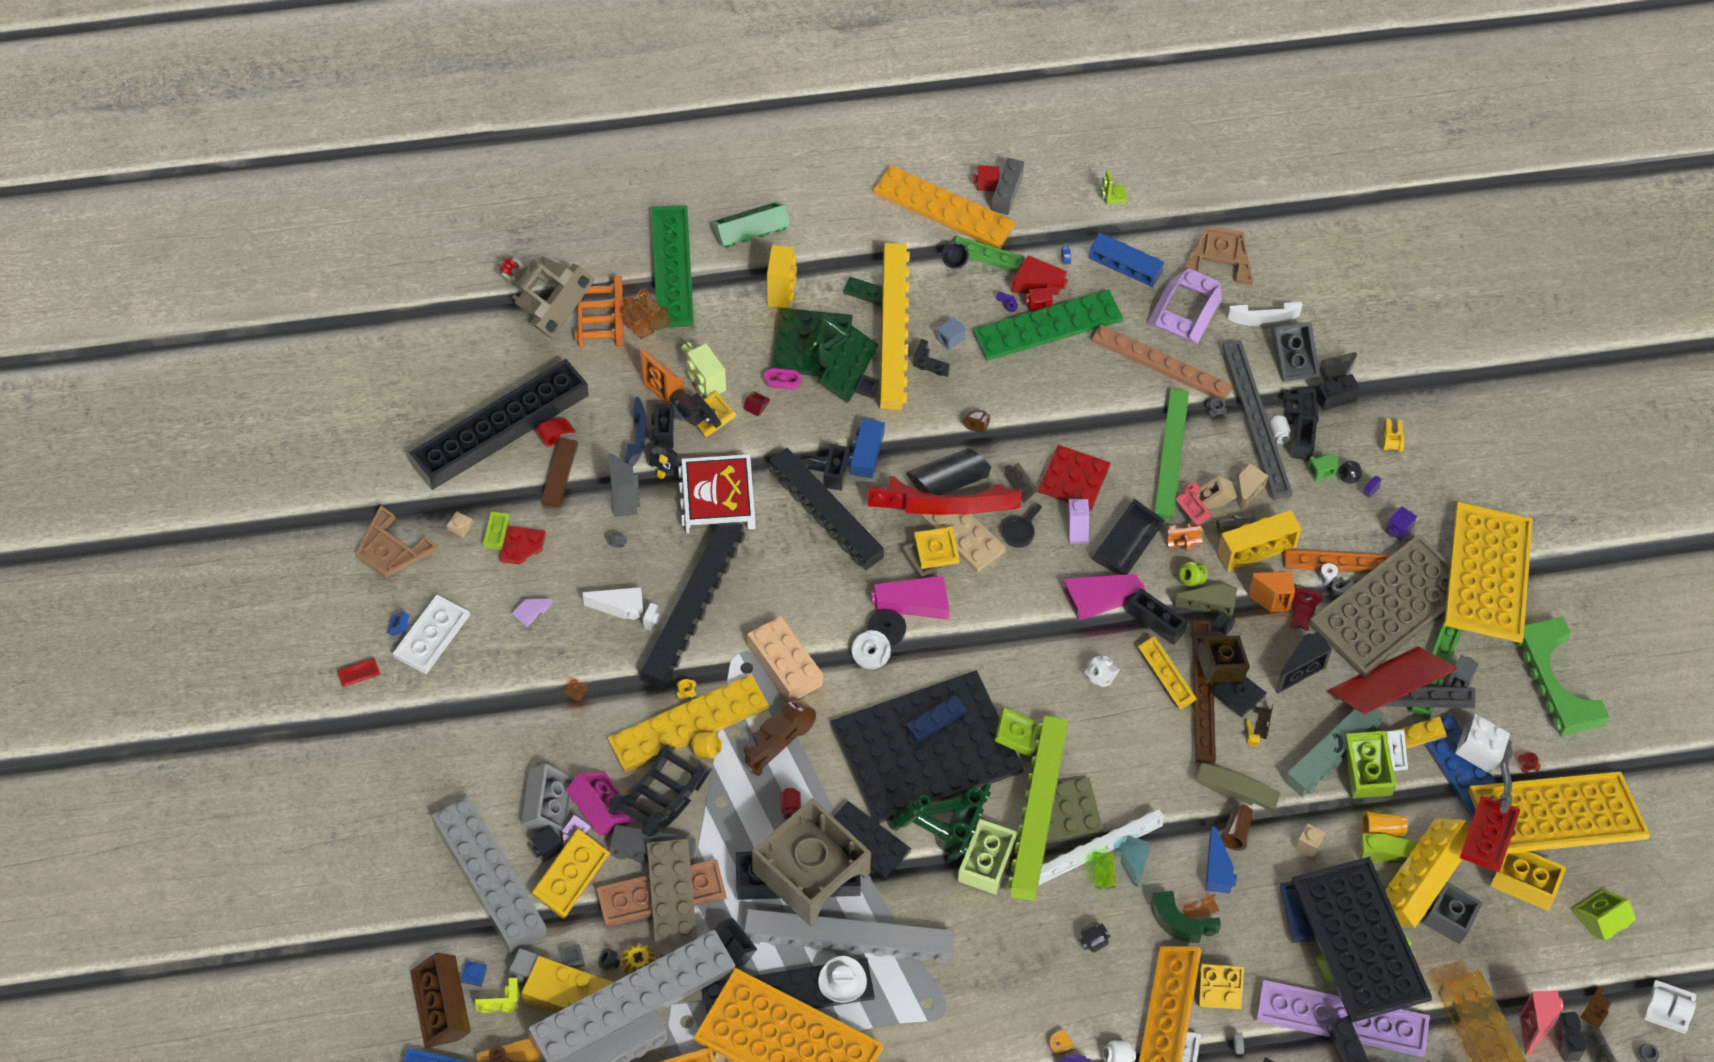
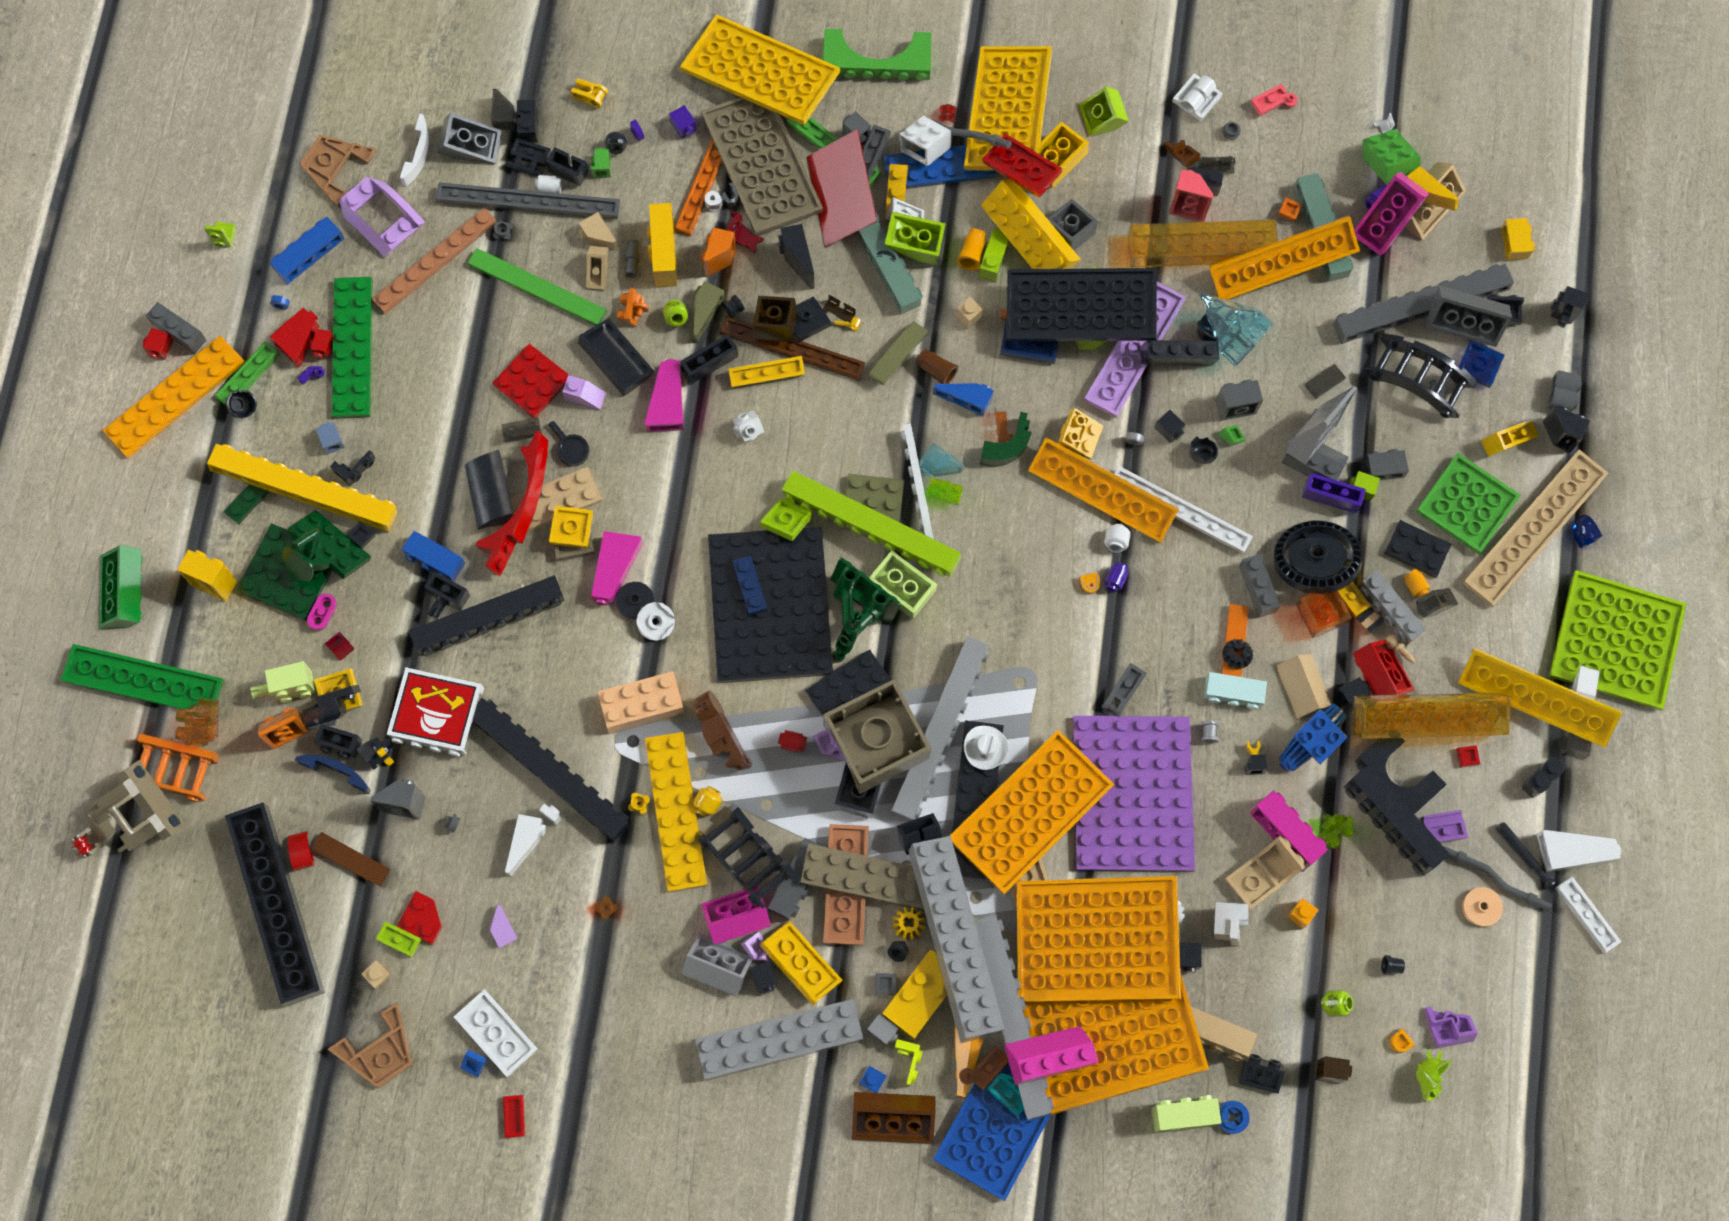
camera: 75 degrees left, 15 degrees up
reddish brown piece [963,410,991,433] -> none
black head [1079,922,1111,953] -> none
coral hinge [1176,482,1213,526] -> none

